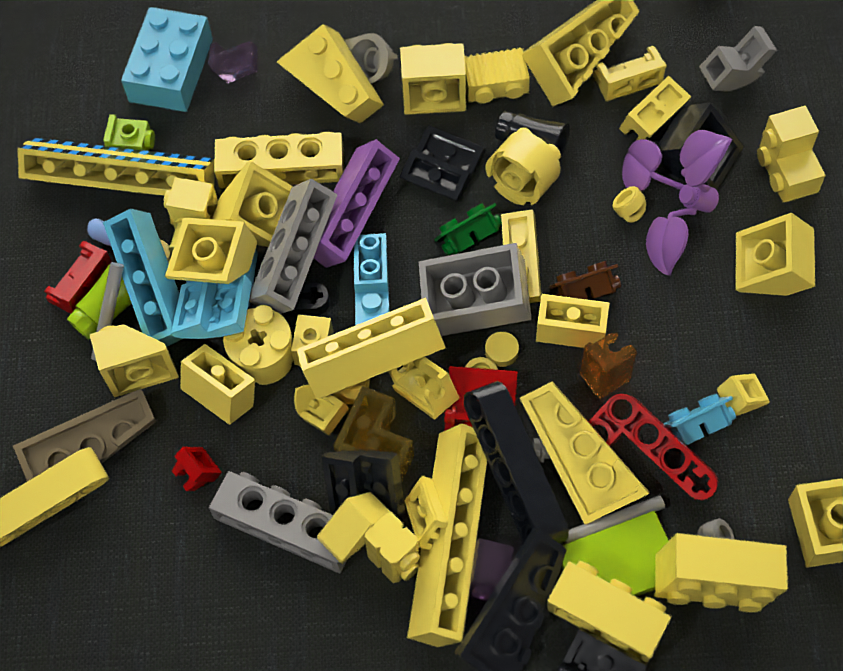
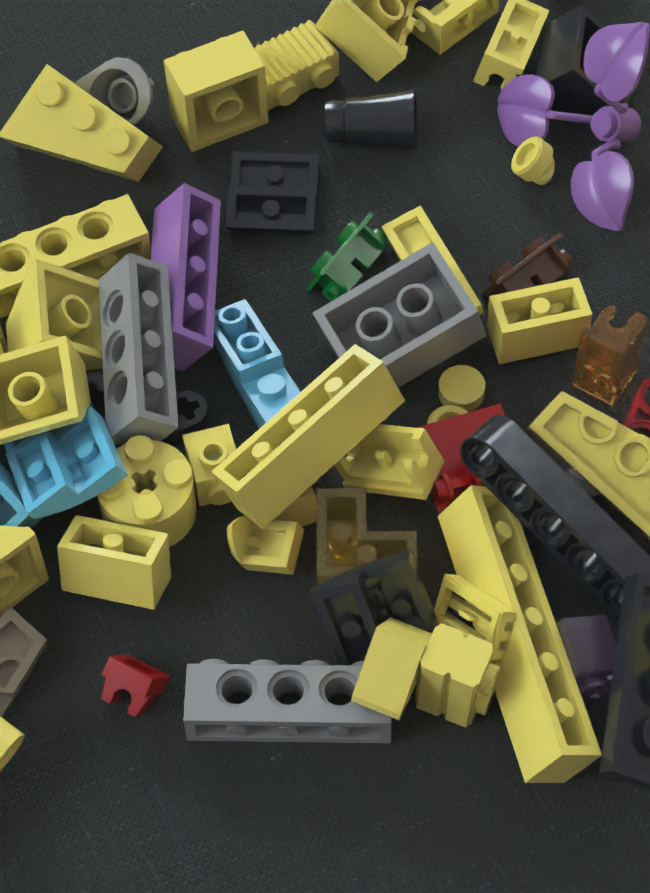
camera: 25 degrees left, 5 degrees down
light yellow brick [486,128,561,205] -> none

